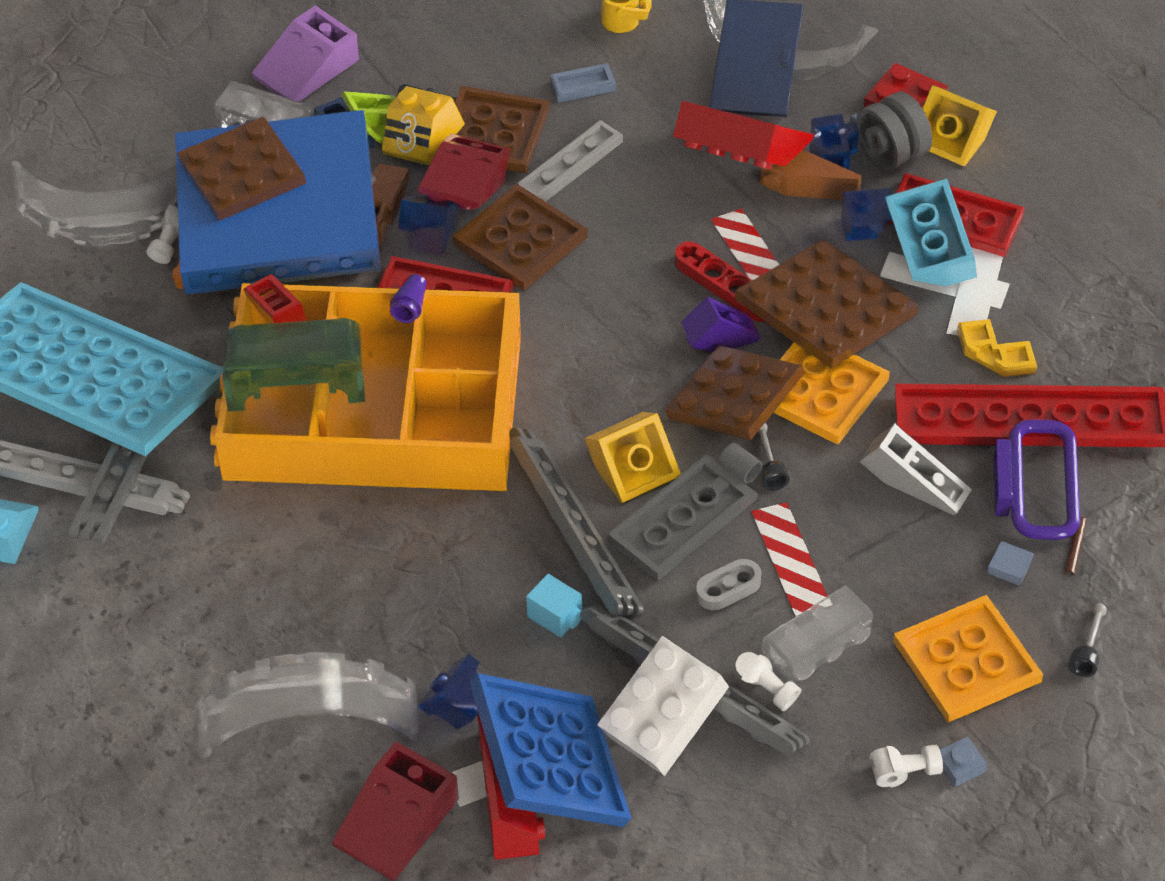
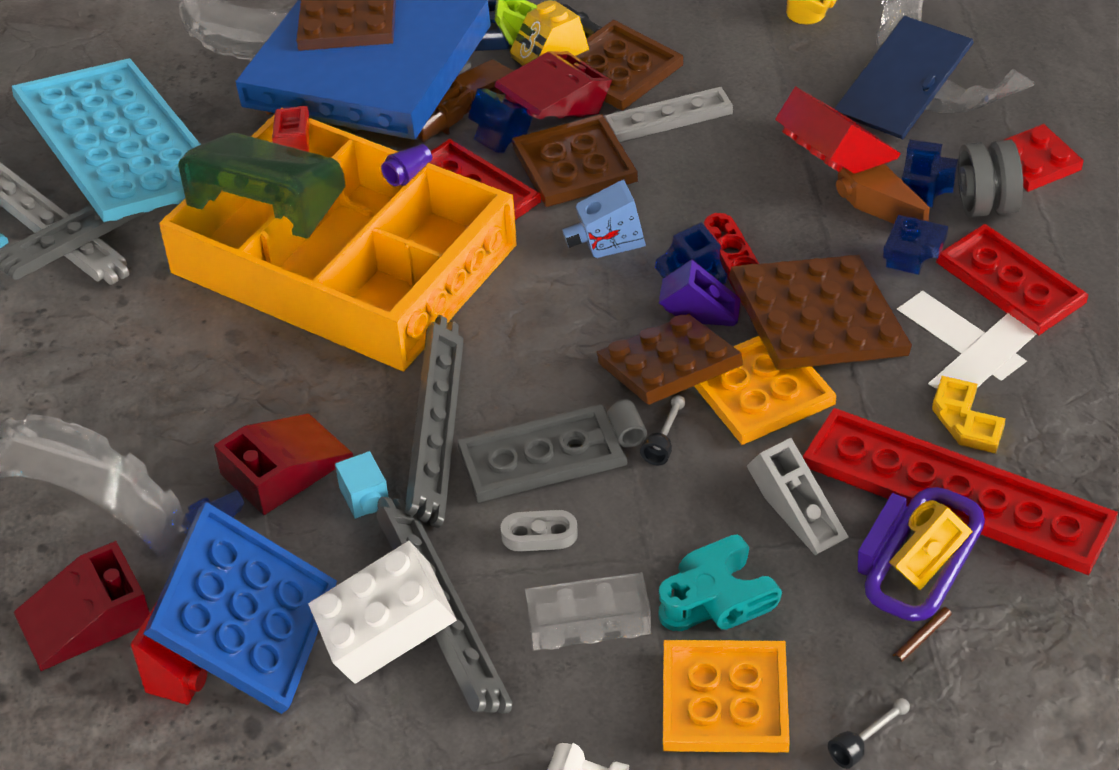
camera: 30 degrees right, 5 degrees down
sand blue tile [550,63,616,103] -> none
yellow slope [584,412,681,503] -> none
sticker [711,208,779,280] -> none
white leg [736,652,801,711] -> none
sticker [751,502,832,616] -> none
medium azure slope [885,179,977,286] -> none
yellow slope [923,85,997,166] -> none
sand blue tile [987,541,1034,586] -> none
none -> dark red slope [214,413,353,515]
none -> medium blue torso [562,180,646,258]
none -> clear blue brick [655,222,727,284]
none -> teal piece [658,534,782,631]
none -> yellow plate [889,500,973,591]

